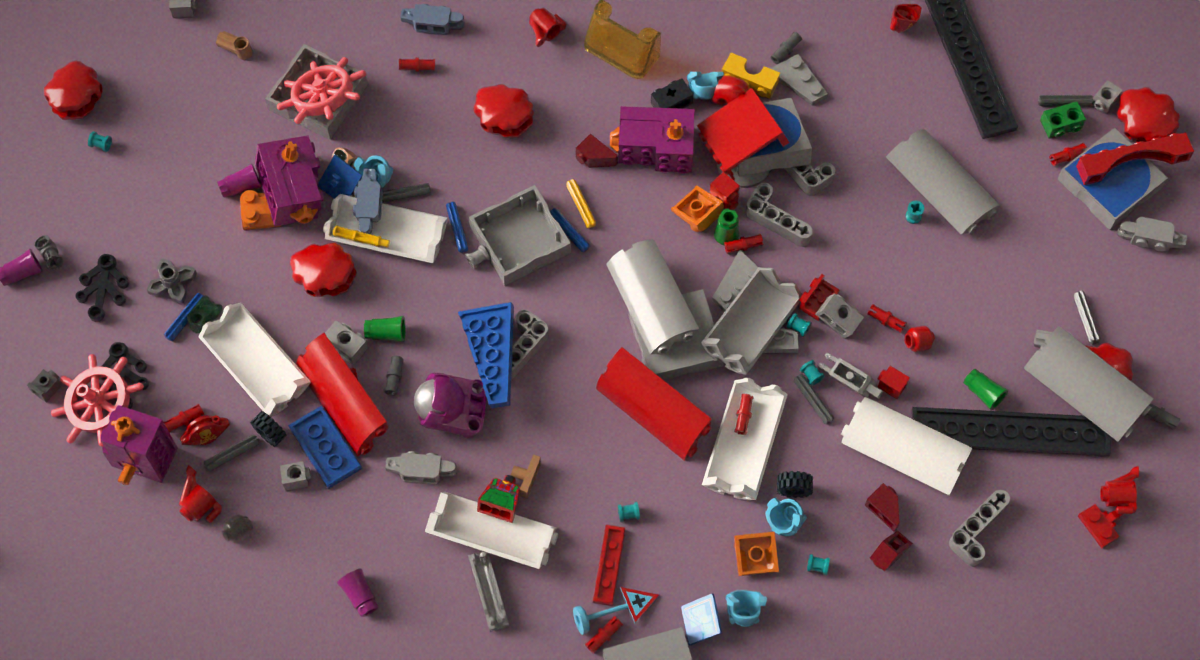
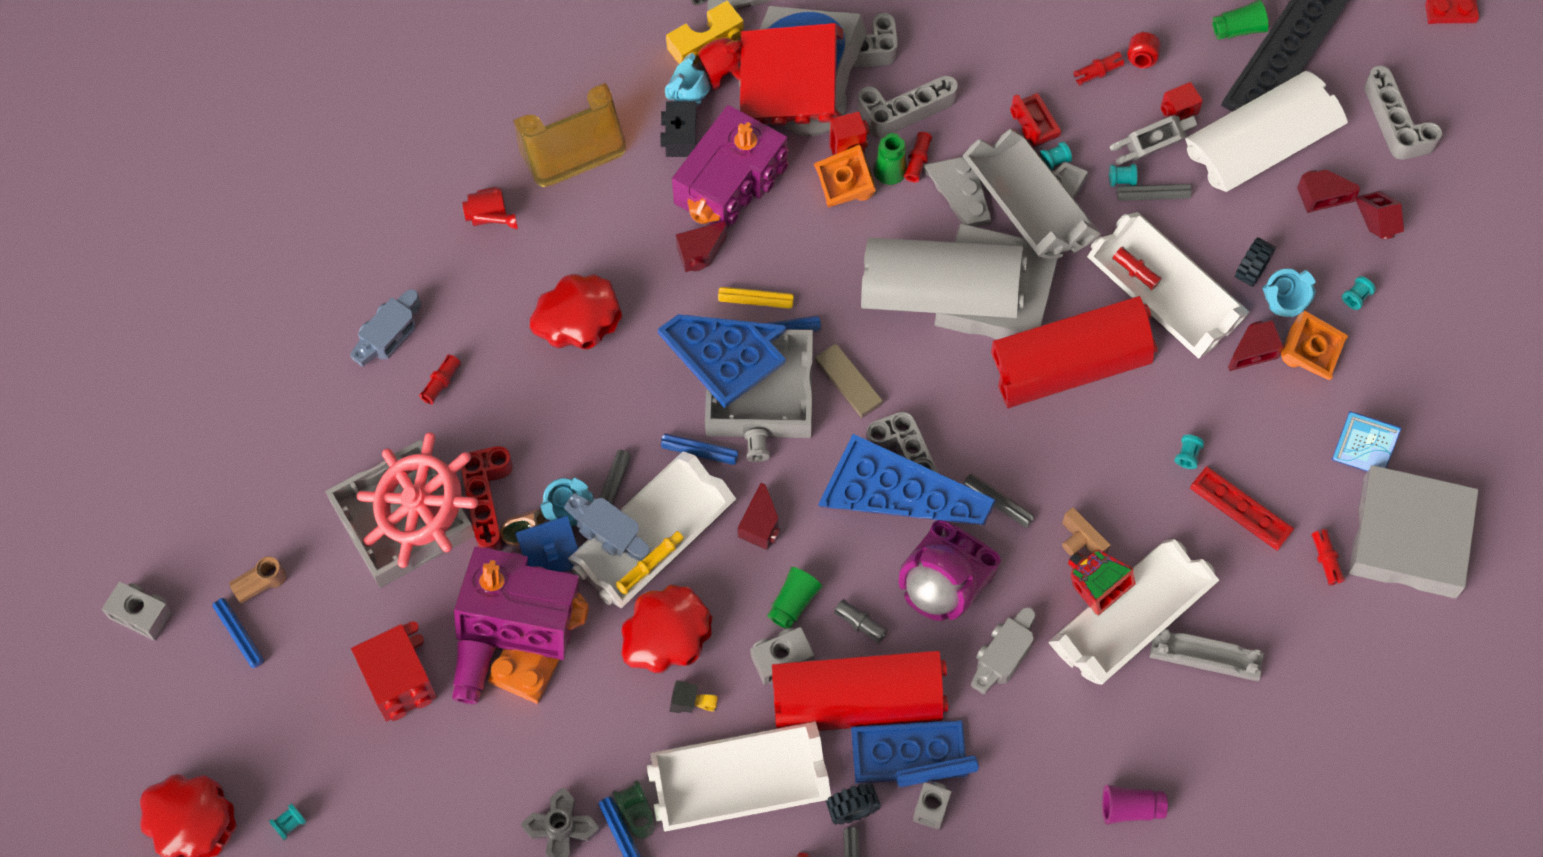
camera: 60 degrees left, 0 degrees up
medium azure piece [573,587,659,635] -> none
medium azure helmet [725,590,767,627] -> none
light grey brick [815,293,864,338] -> none
none -> blue axle [212,598,264,668]
none -> red container [351,621,437,722]
none -> red beam [461,446,513,551]
none -> blue wing [658,314,786,408]
none -> pearl dark grey piece [669,680,718,713]
none -> dark red slope [737,483,781,550]
none -> dark tan tile [815,344,883,418]
none -> blue axle [895,755,979,787]
none -> dark grey axle [963,473,1034,528]
none -> dark red slope [1228,320,1283,371]

